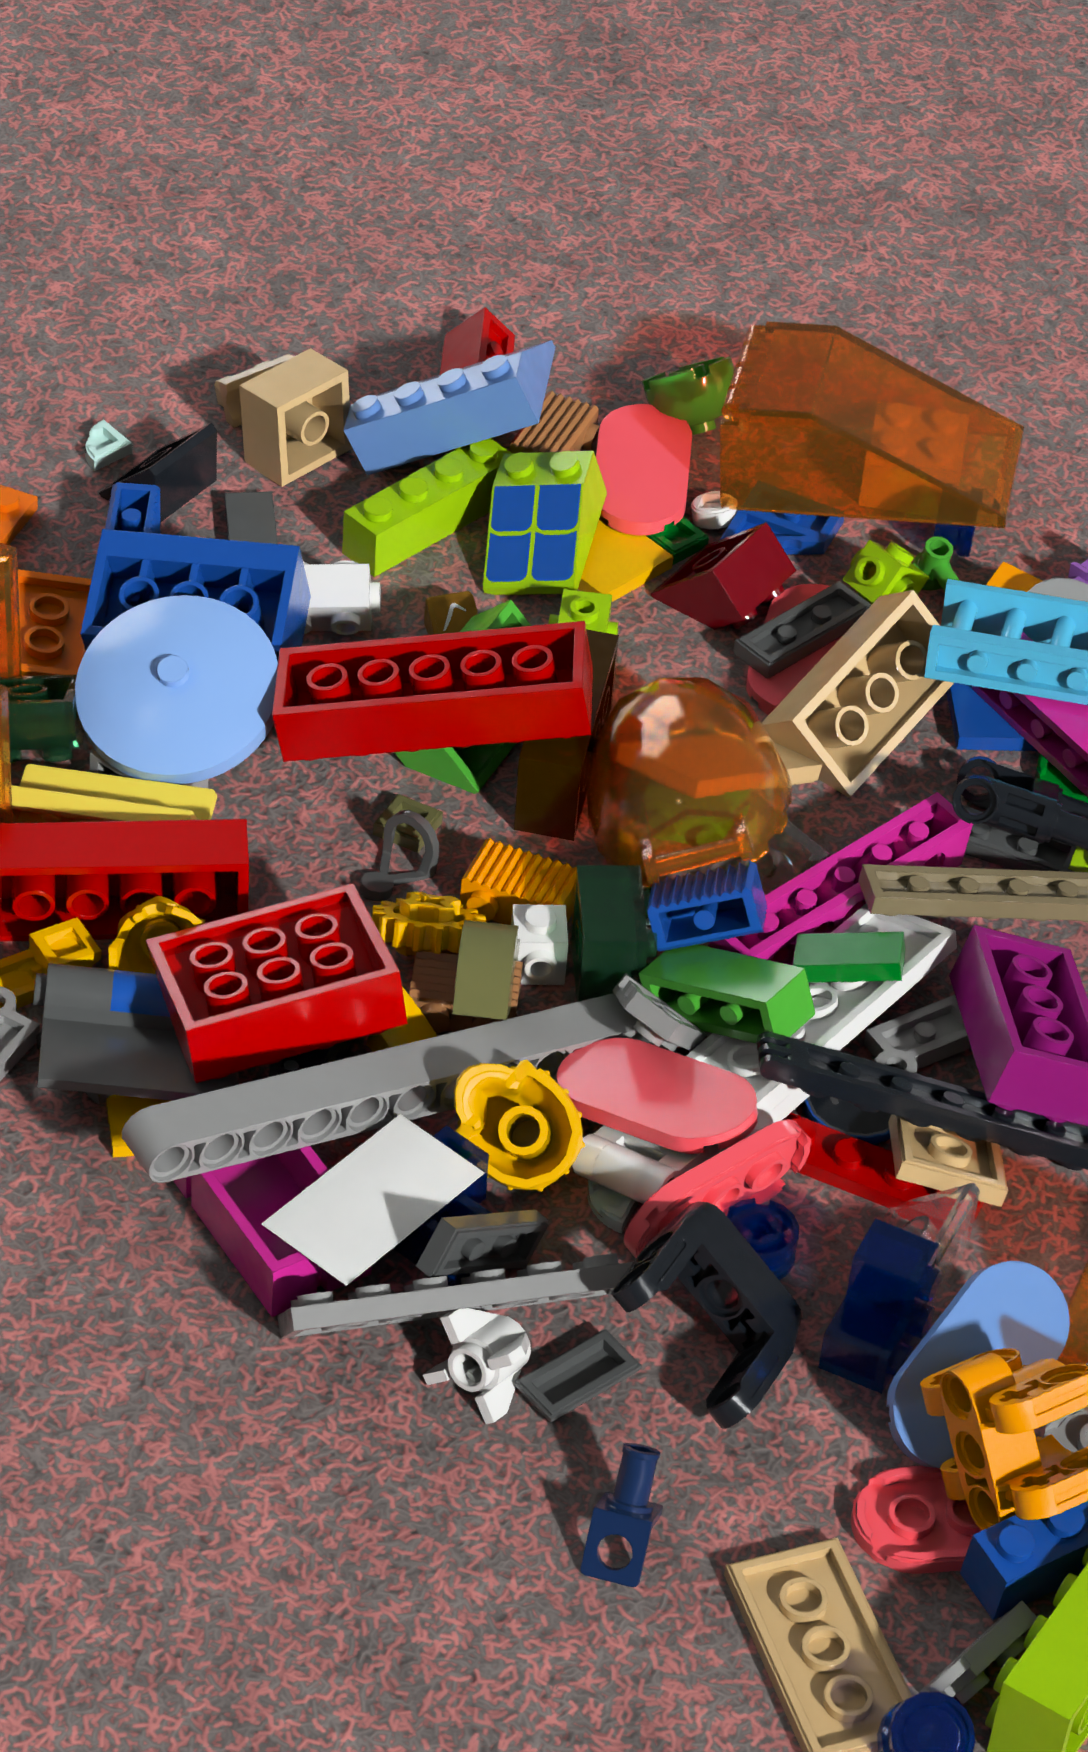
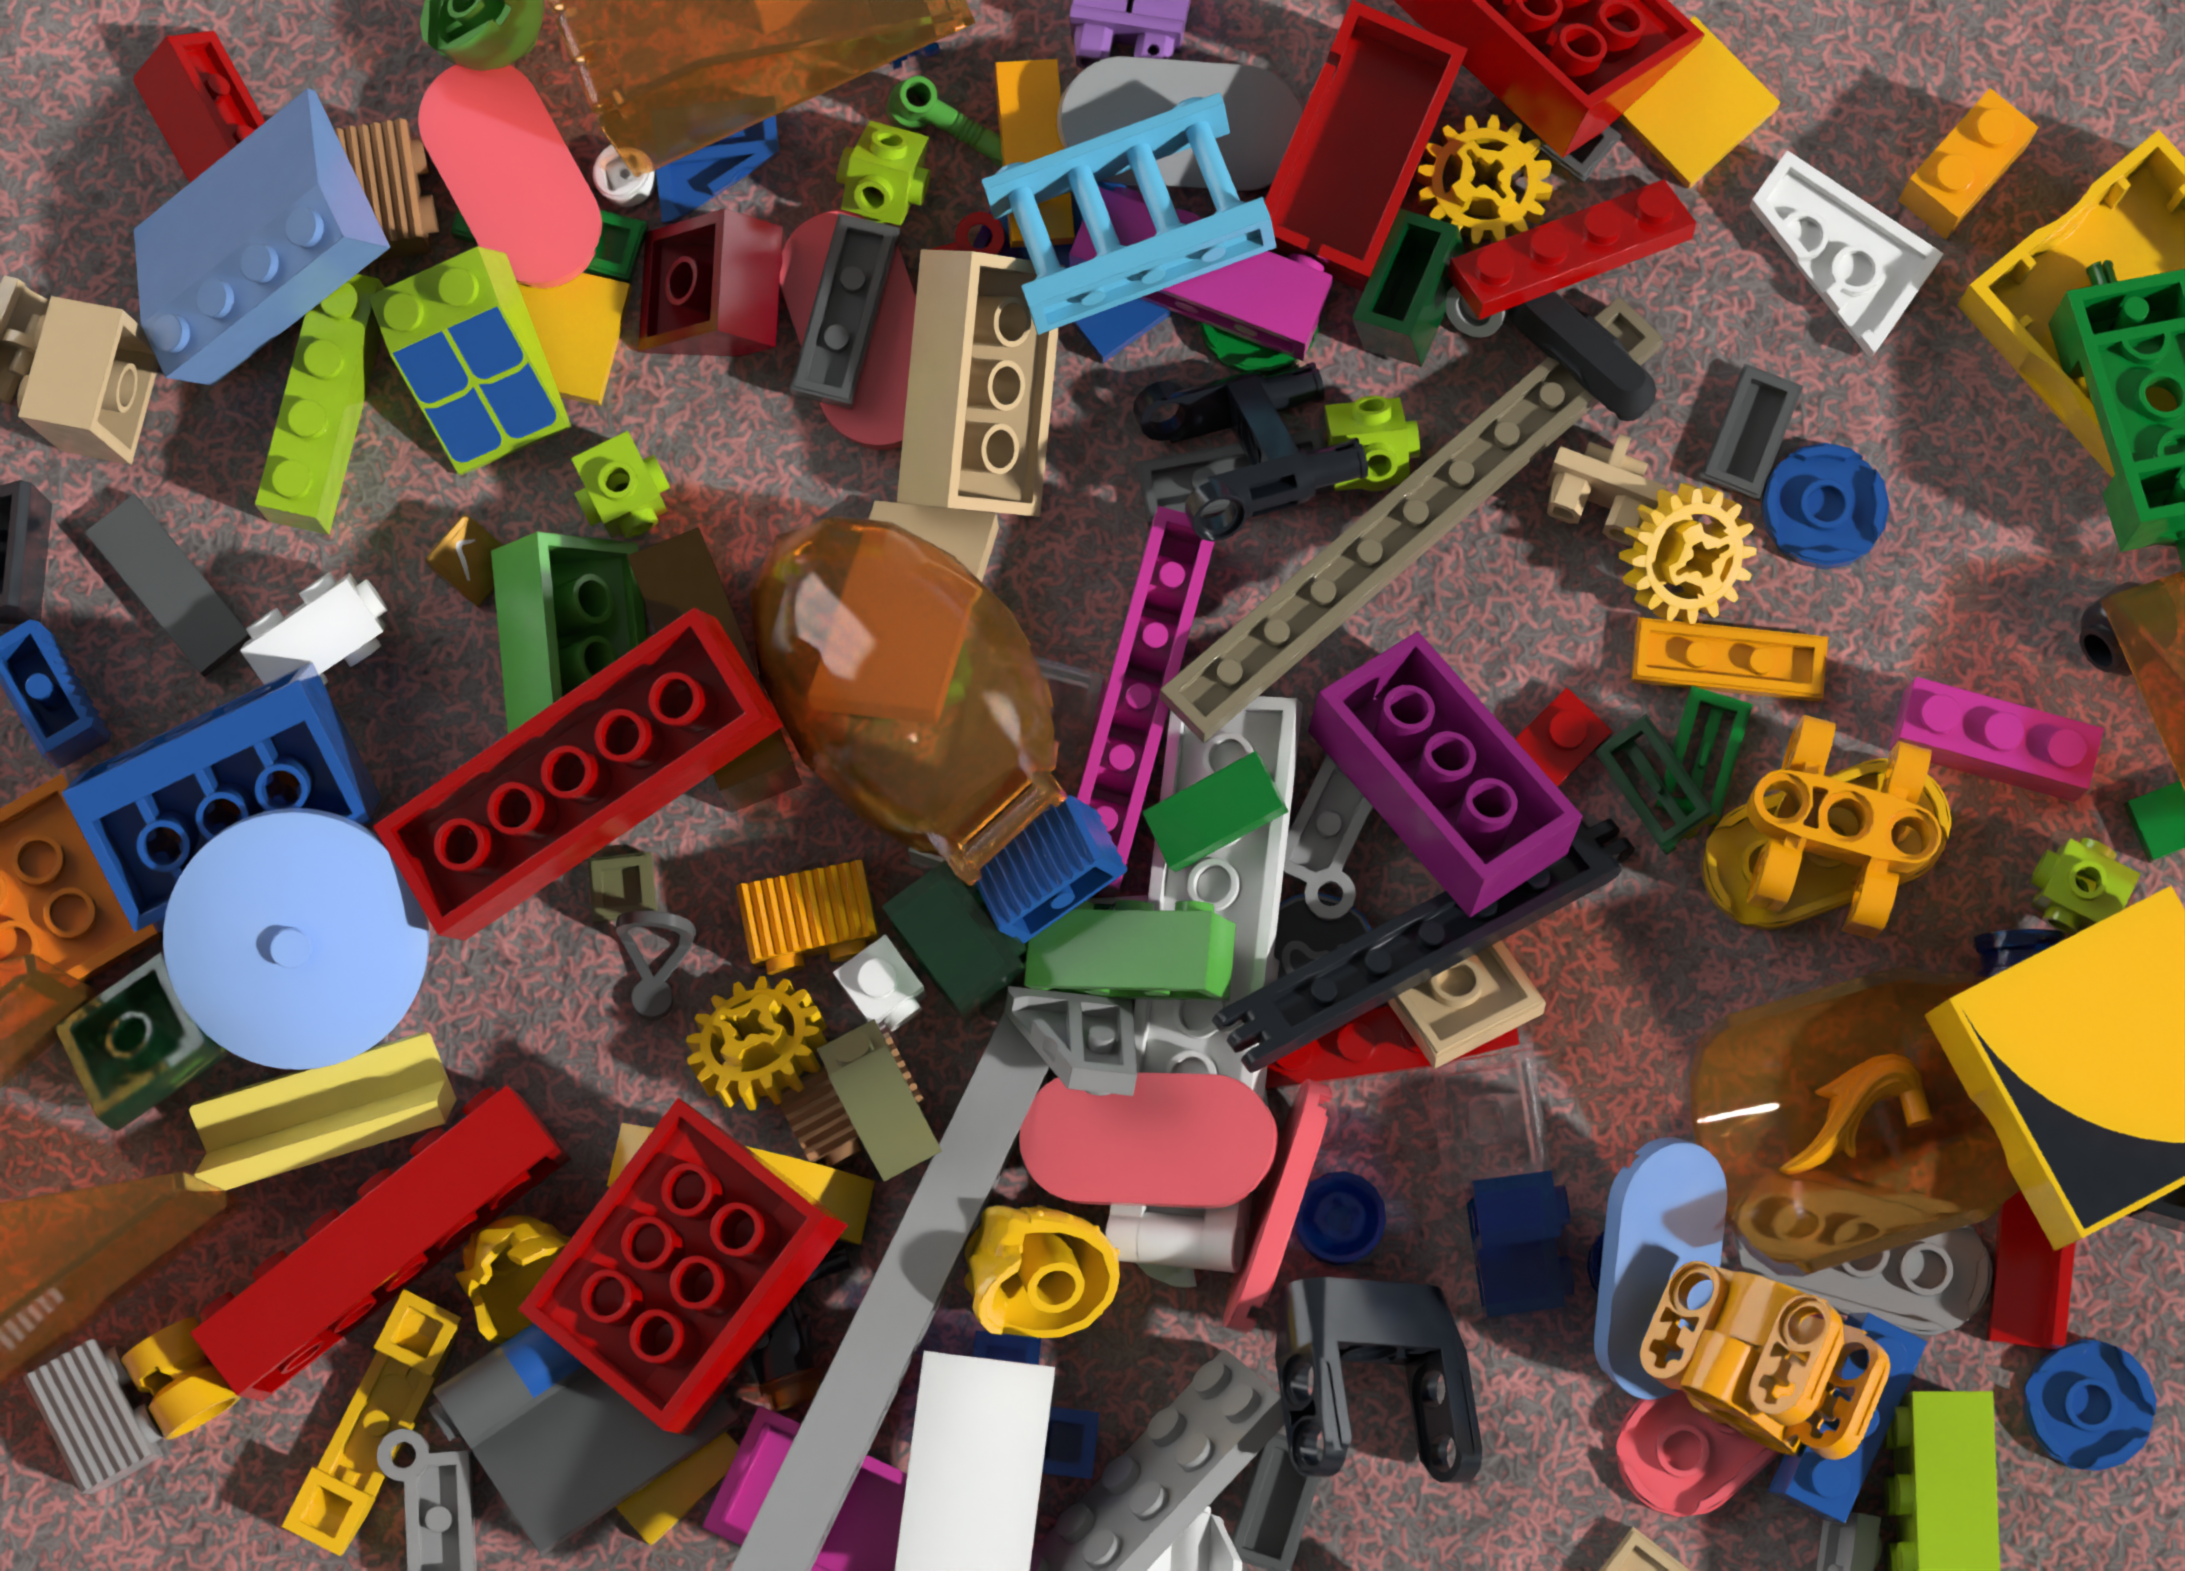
camera: 25 degrees left, 35 degrees up
dark grey tile [416,1209,550,1278] -> none

